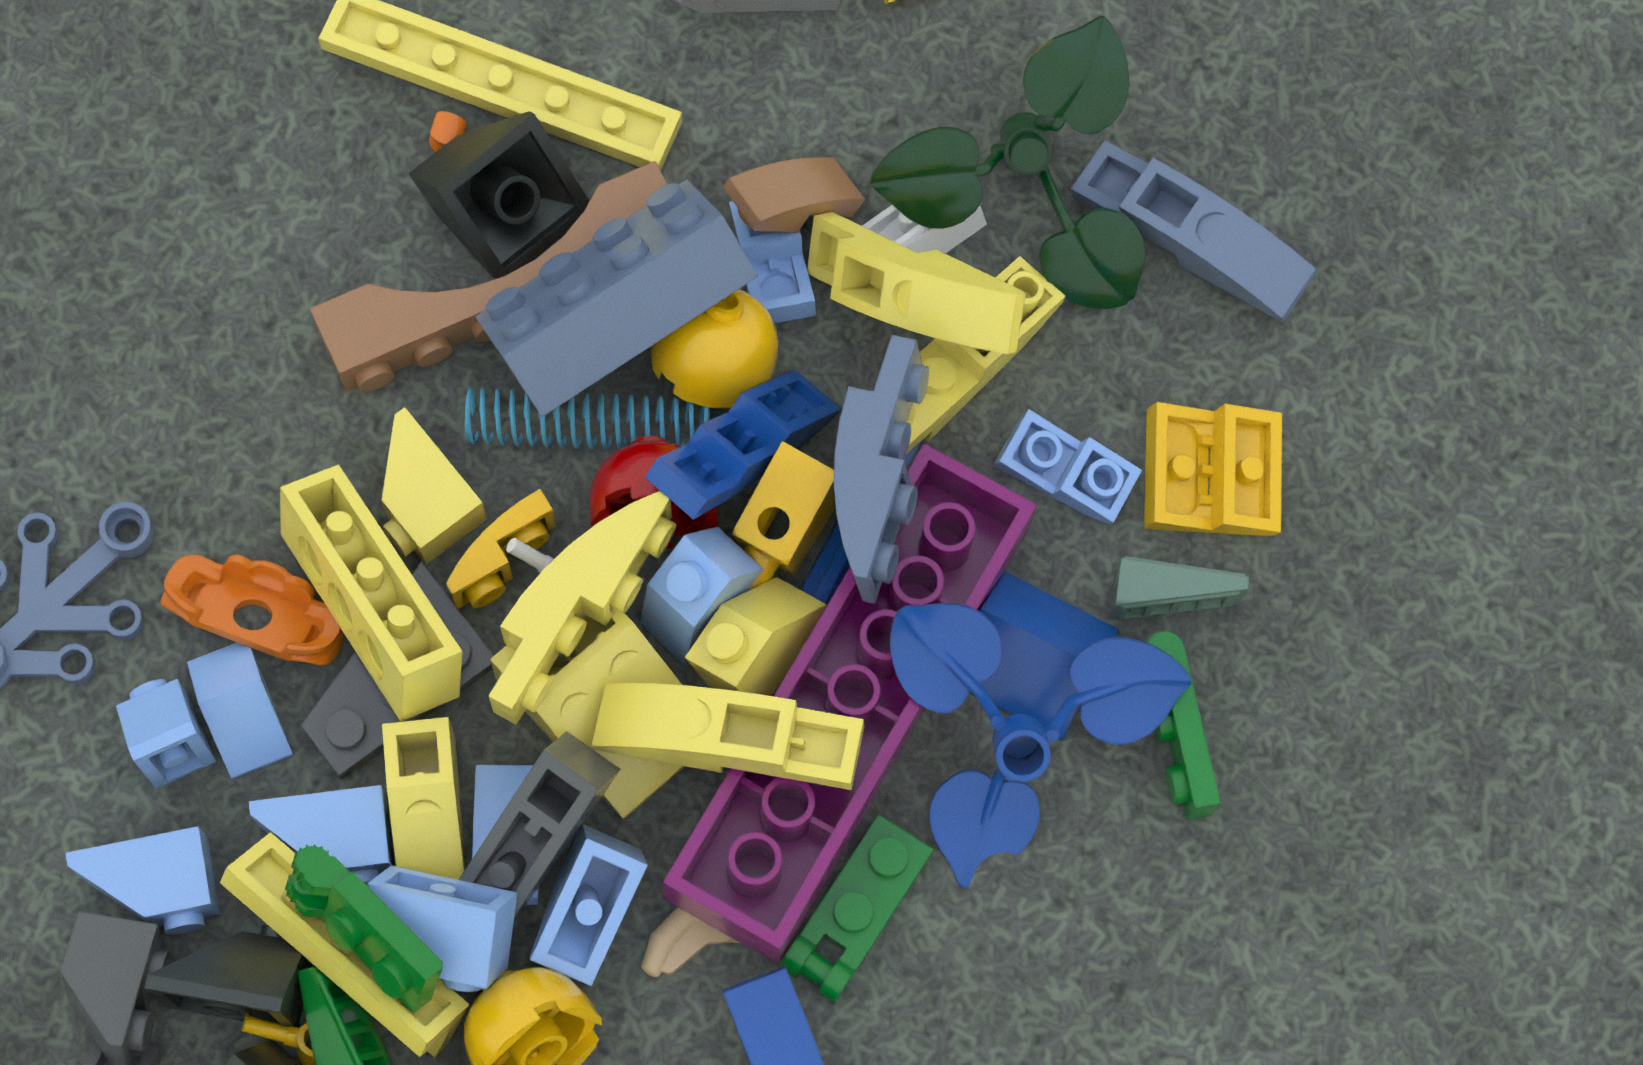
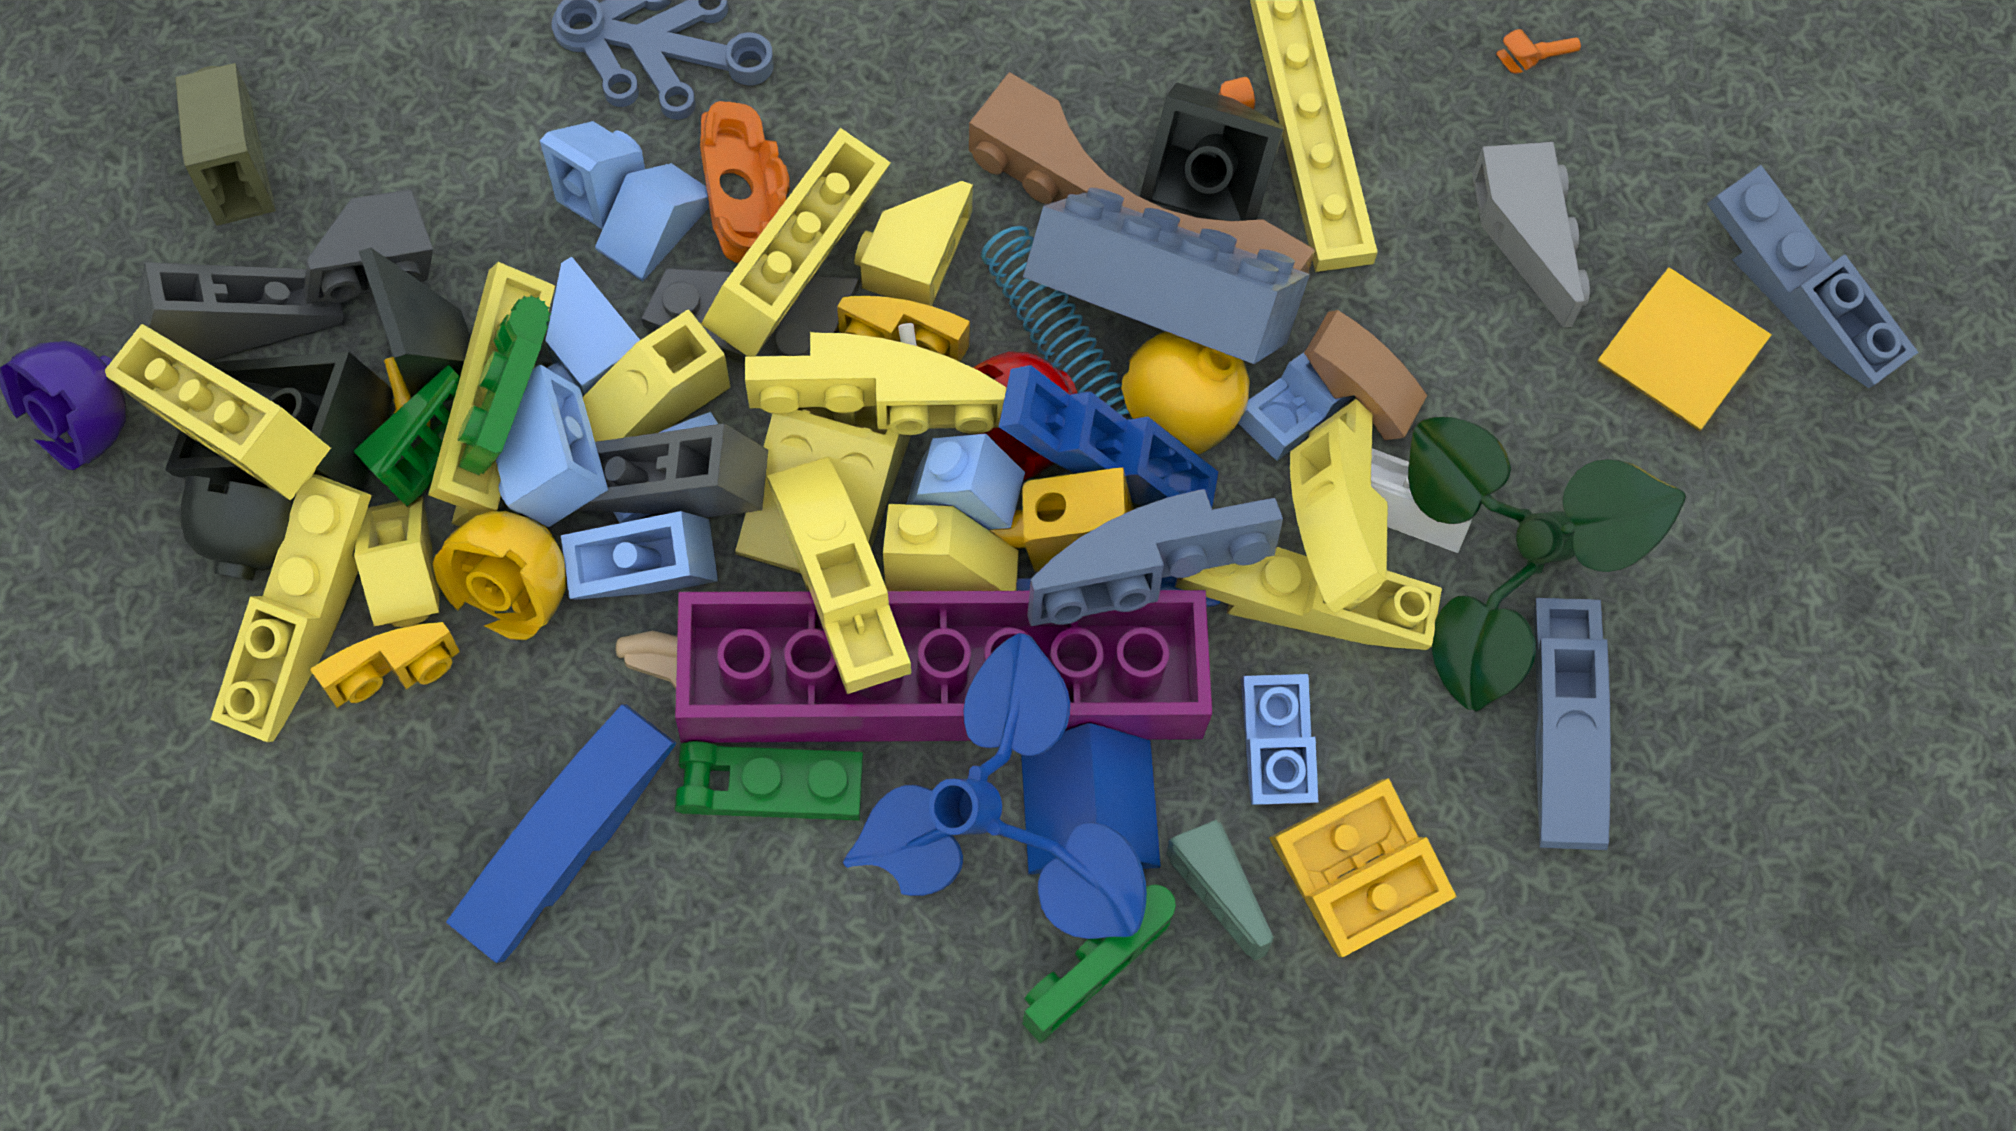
camera: 60 degrees right, 5 degrees down
light blue slope [66,826,220,935] -> none

